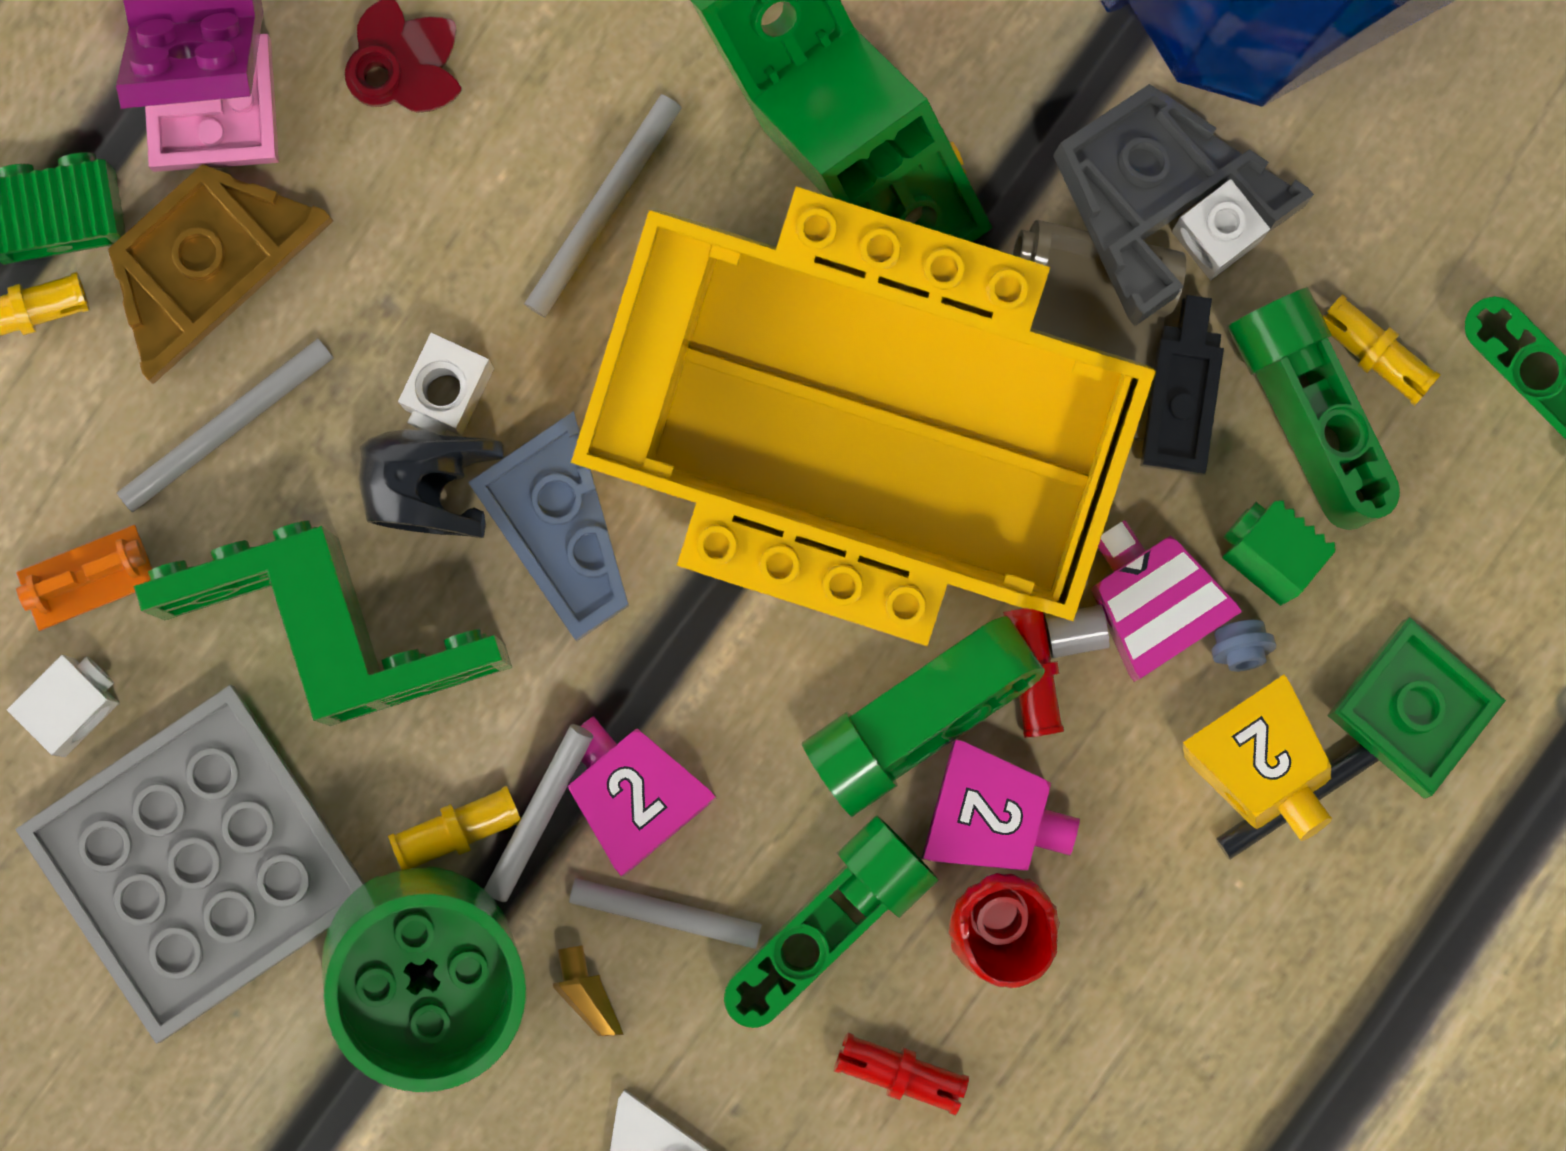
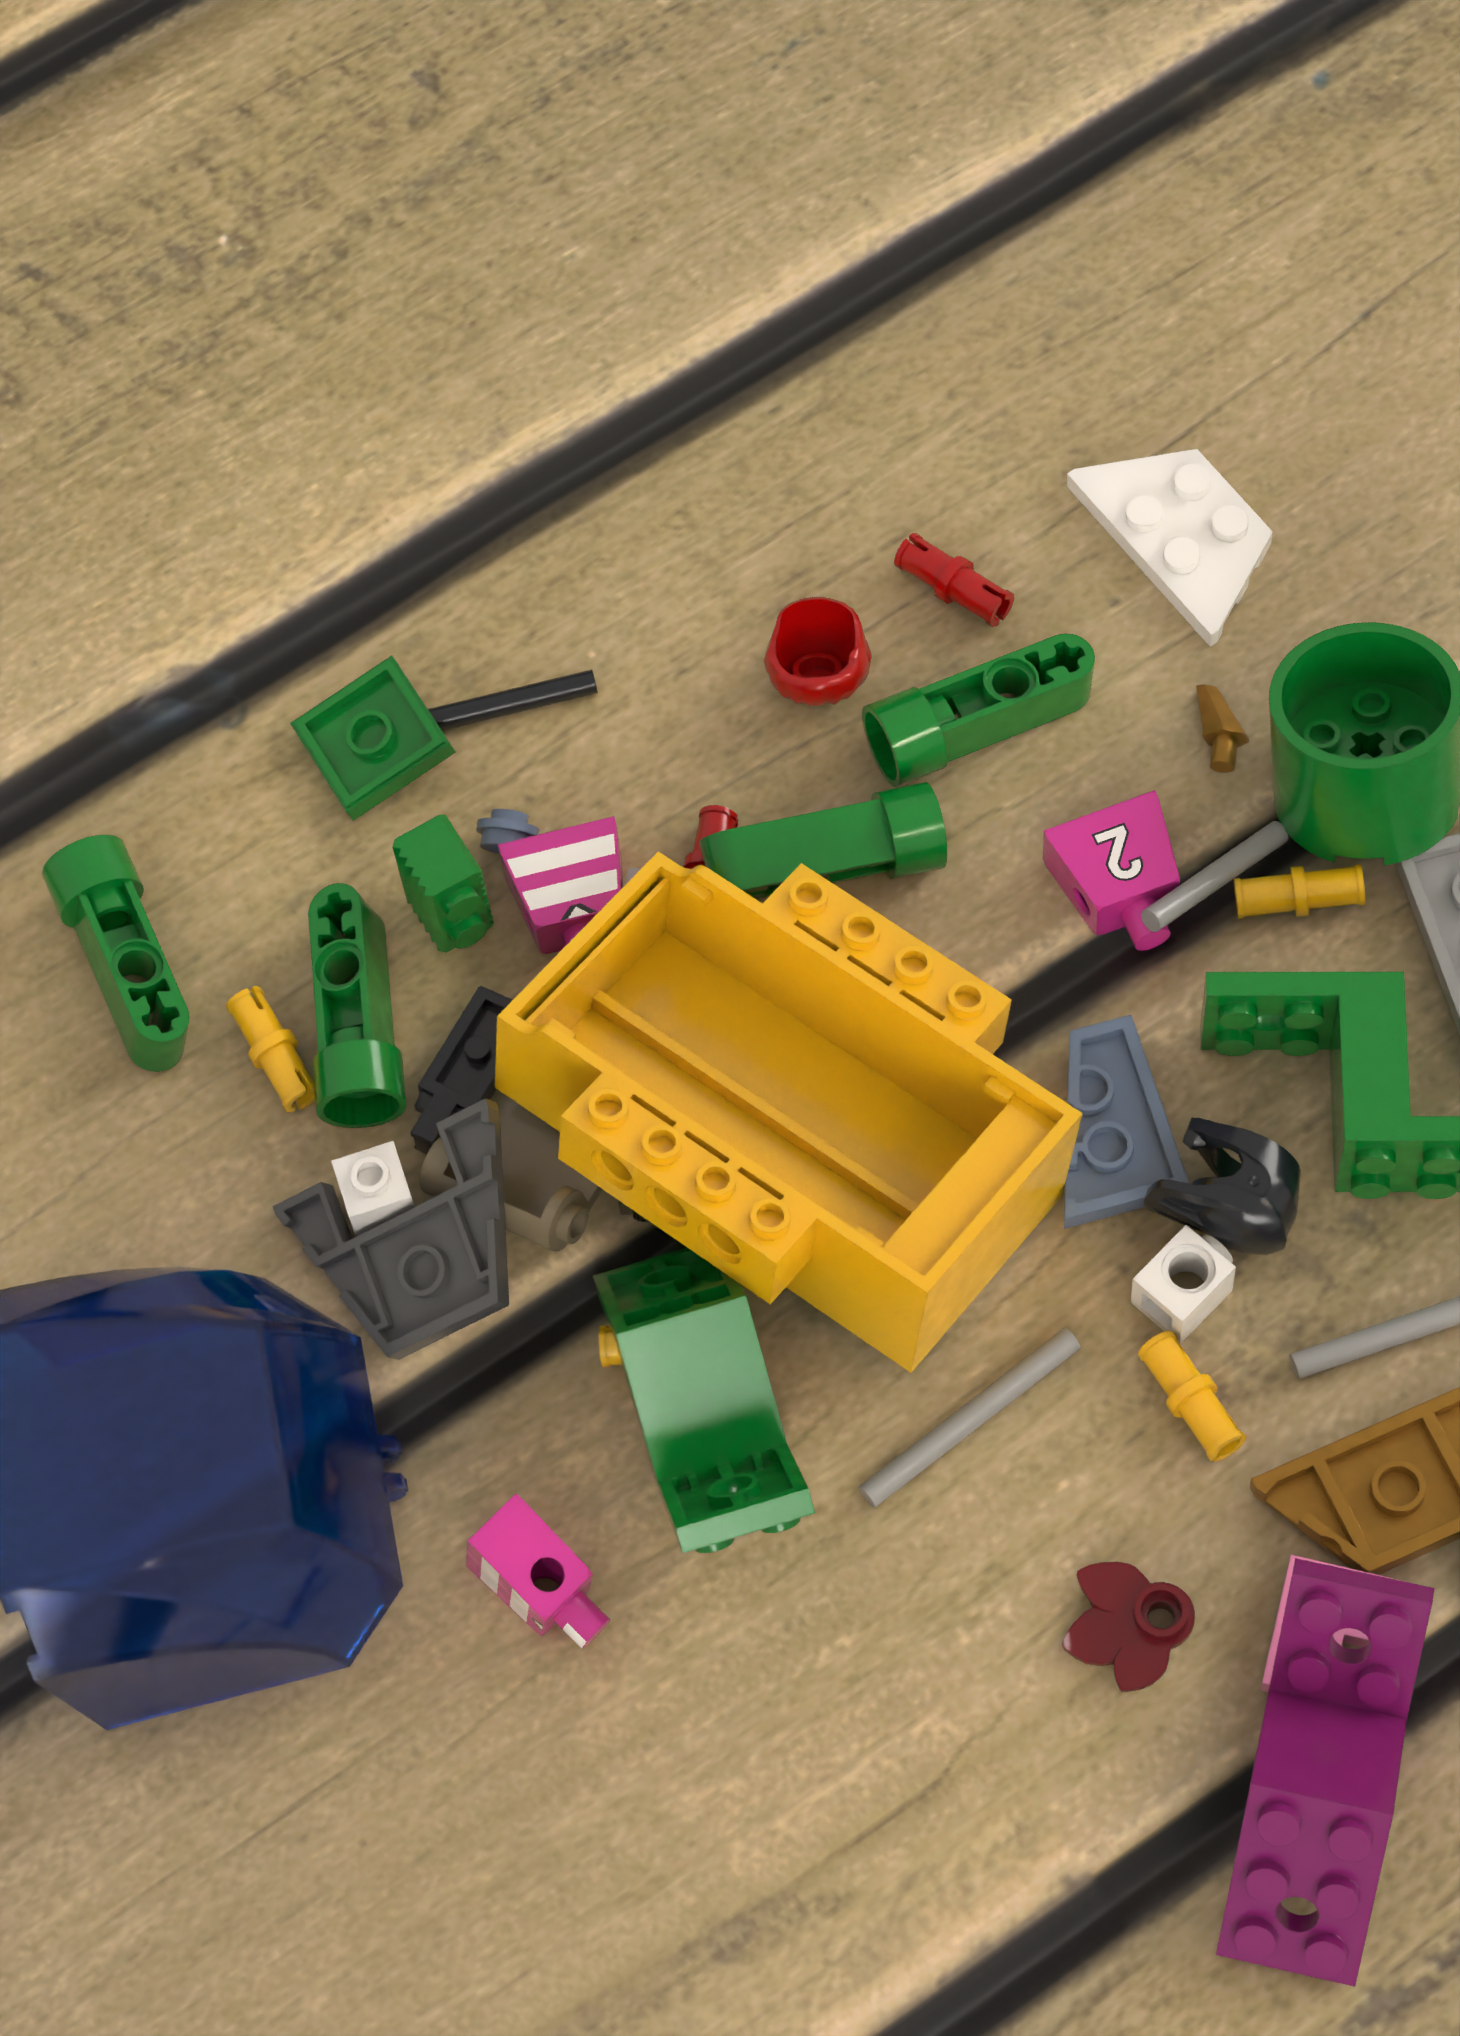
camera: 155 degrees left, 20 degrees down
light grey bar [569,878,762,949] -> none
dark pink torso [921,740,1080,870] -> none
yellow torso [1183,674,1332,841] -> none
none -> yellow pin [1138,1331,1247,1462]

